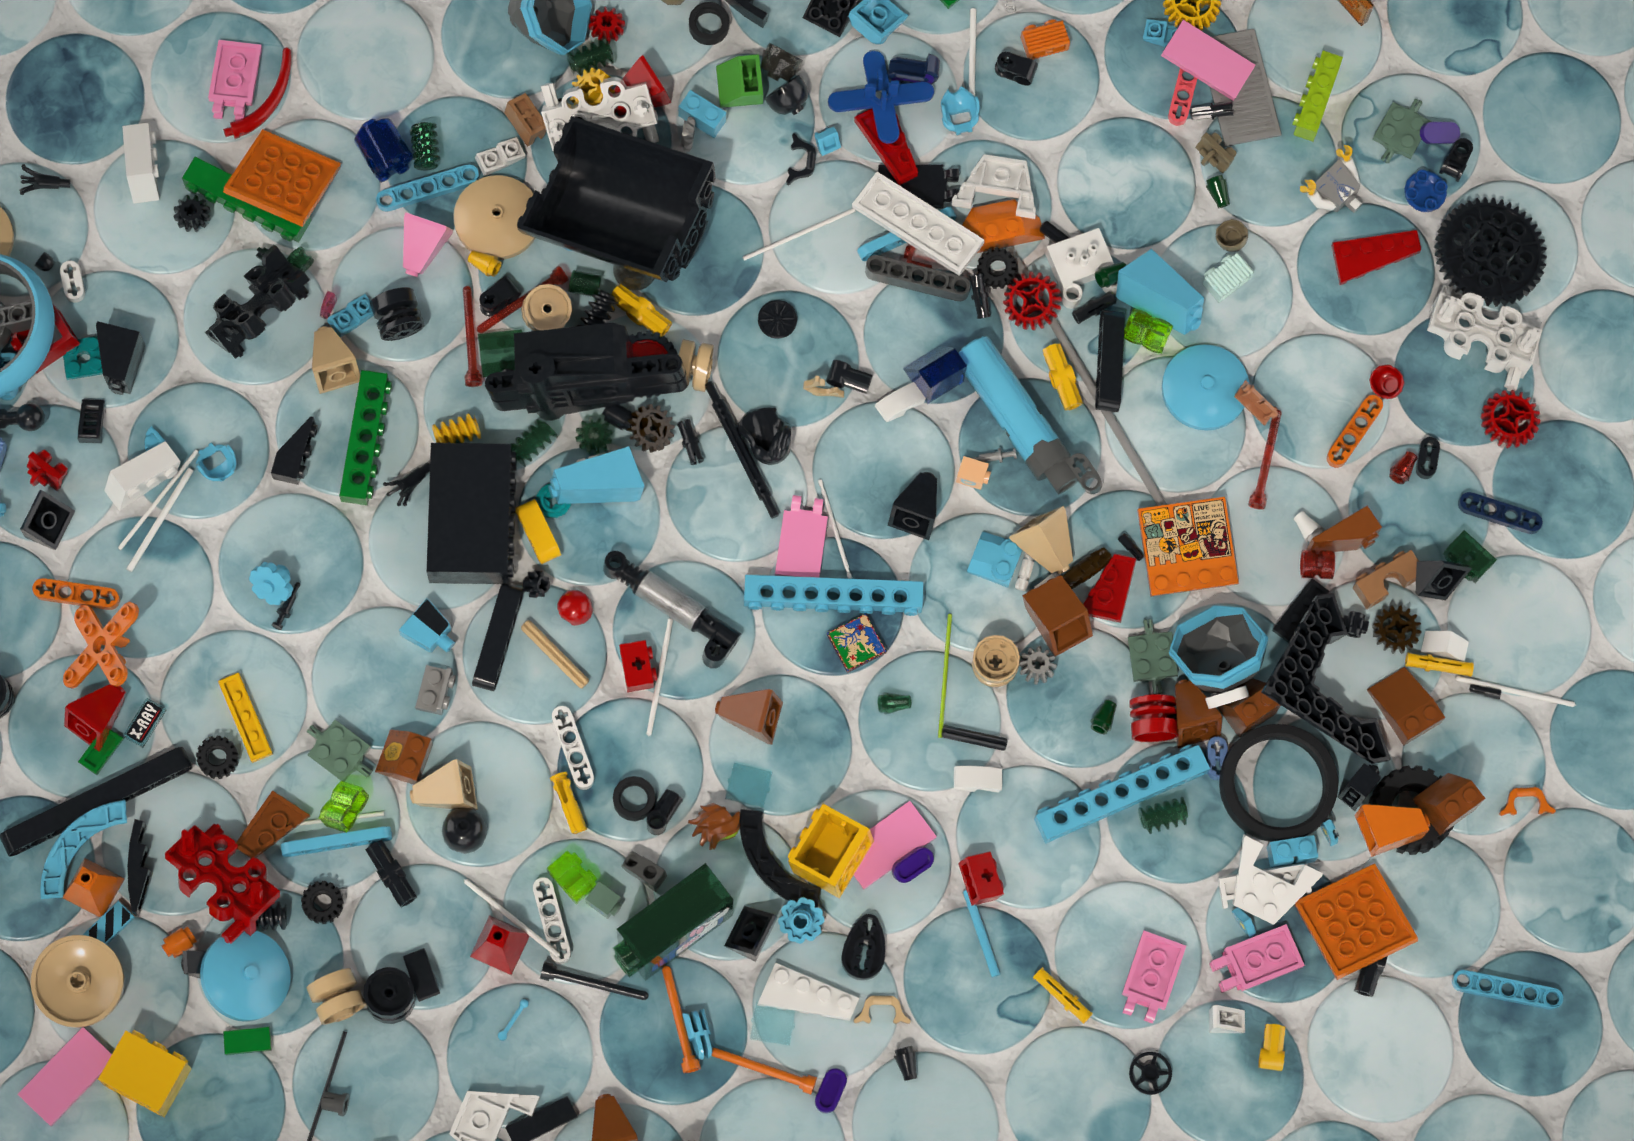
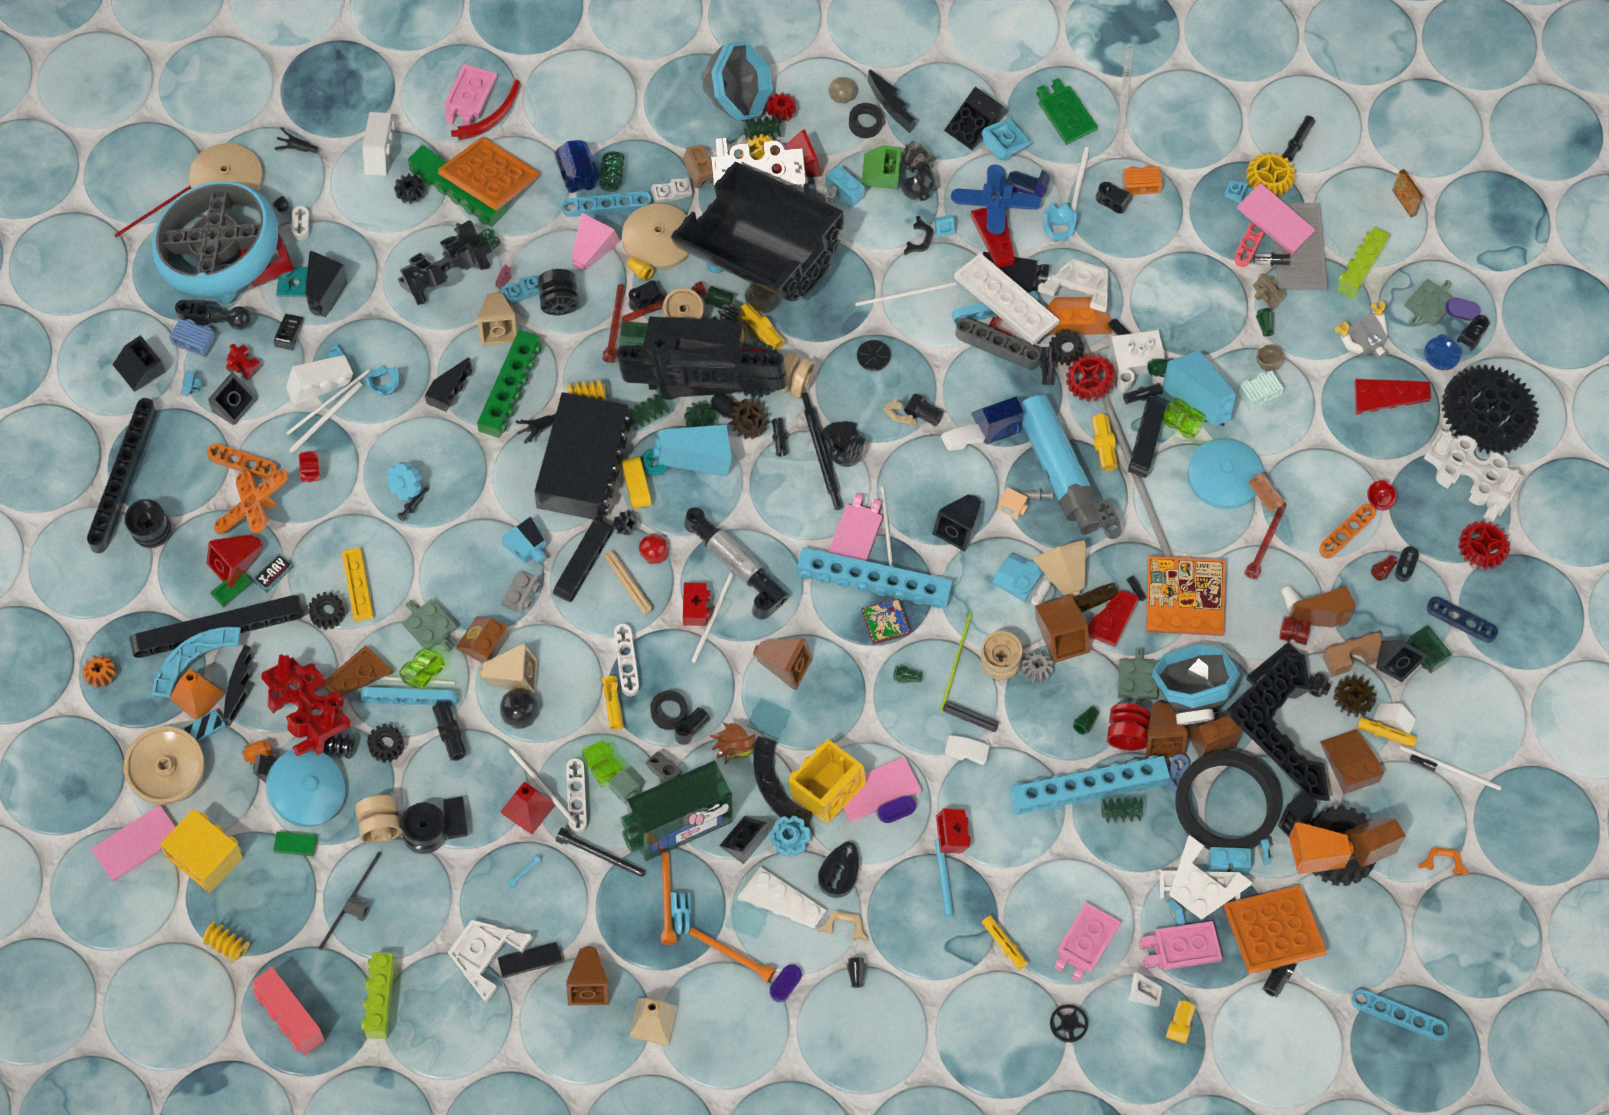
camera: 15 degrees right, 10 degrees down
none -> red gear [299,451,320,483]

